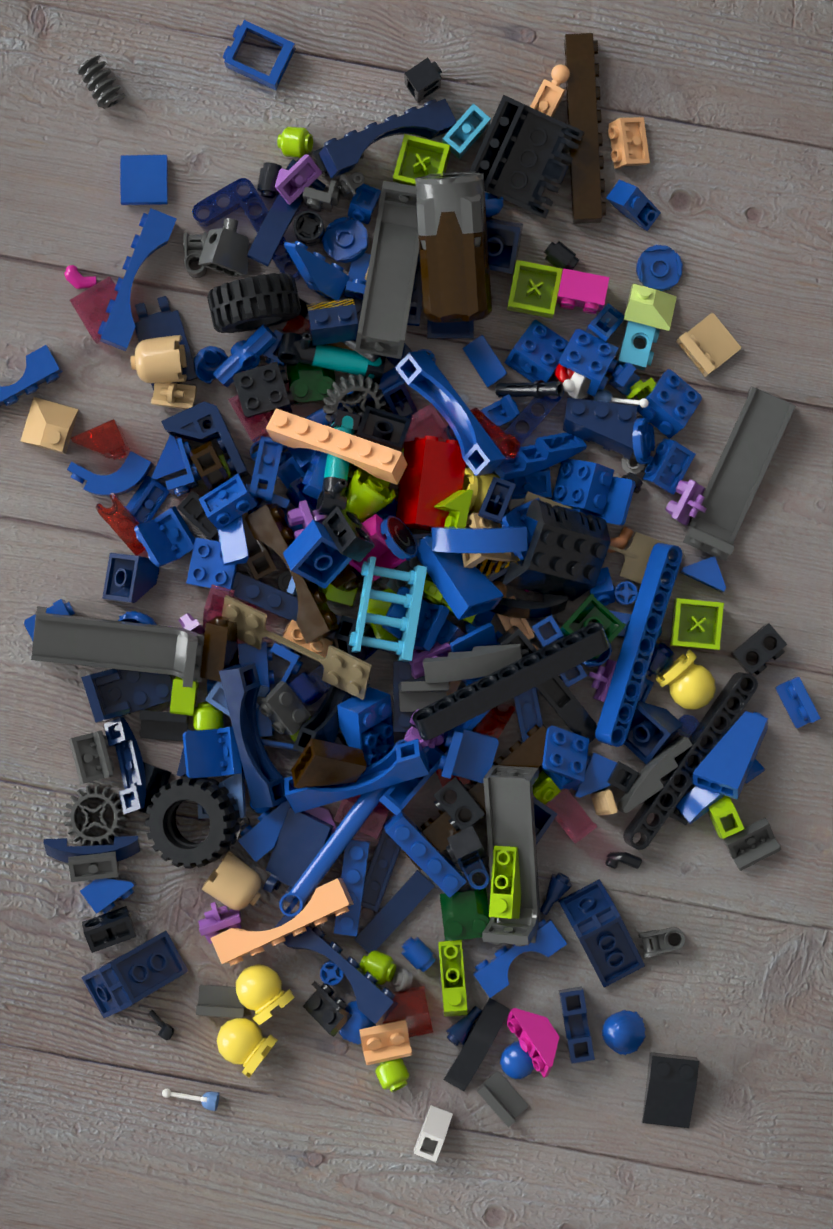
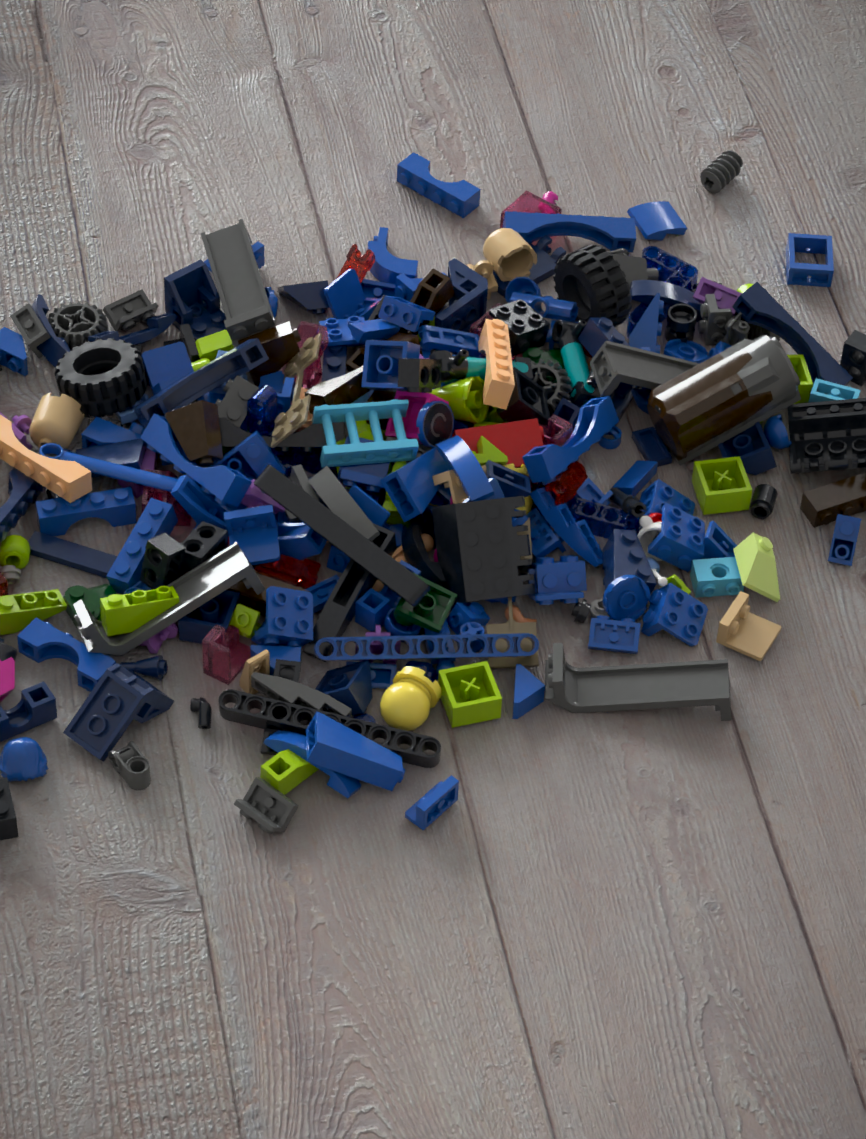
camera: 65 degrees right, 40 degrees down
tan slope [21,397,79,454] -> none
clear red slope [71,419,130,460] -> none
dark blue tile [361,815,401,912] -> none
blue brick [401,937,436,972] -> none
dark pink piece [556,268,610,314] -> none
blue bracket [608,363,640,396] -> none
blue tile [636,245,683,292] -> none
medium lavender hips [665,479,707,526] -> none
black brick [731,623,787,675] -> none

